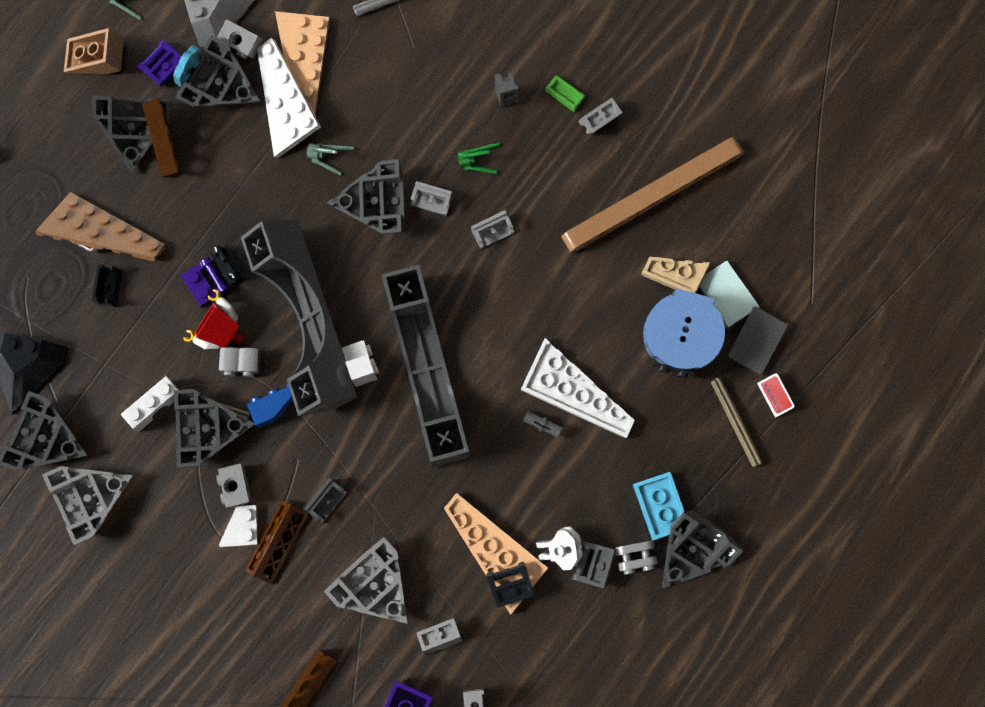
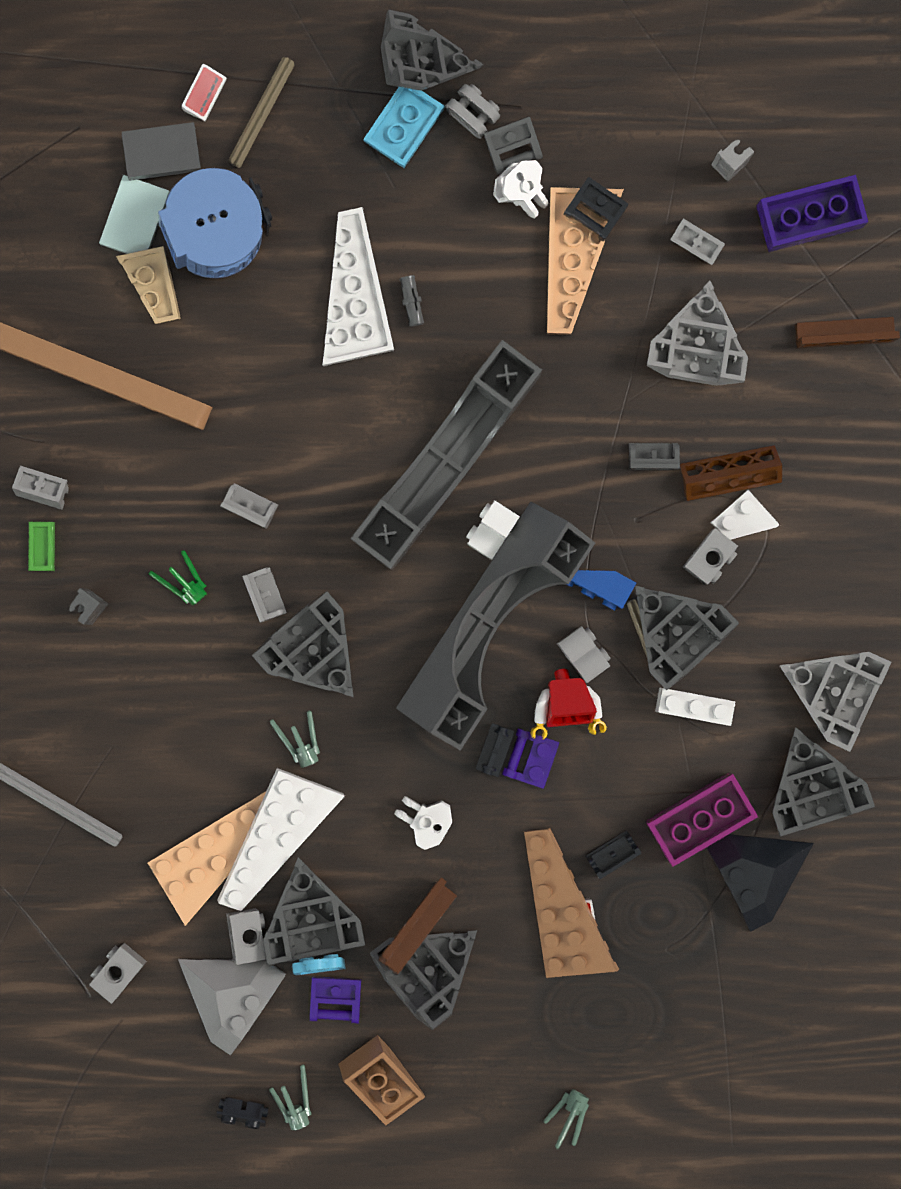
camera: 130 degrees left, 10 degrees up
none -> white hinge [394,796,452,850]
none -> magenta brick [645,772,758,867]

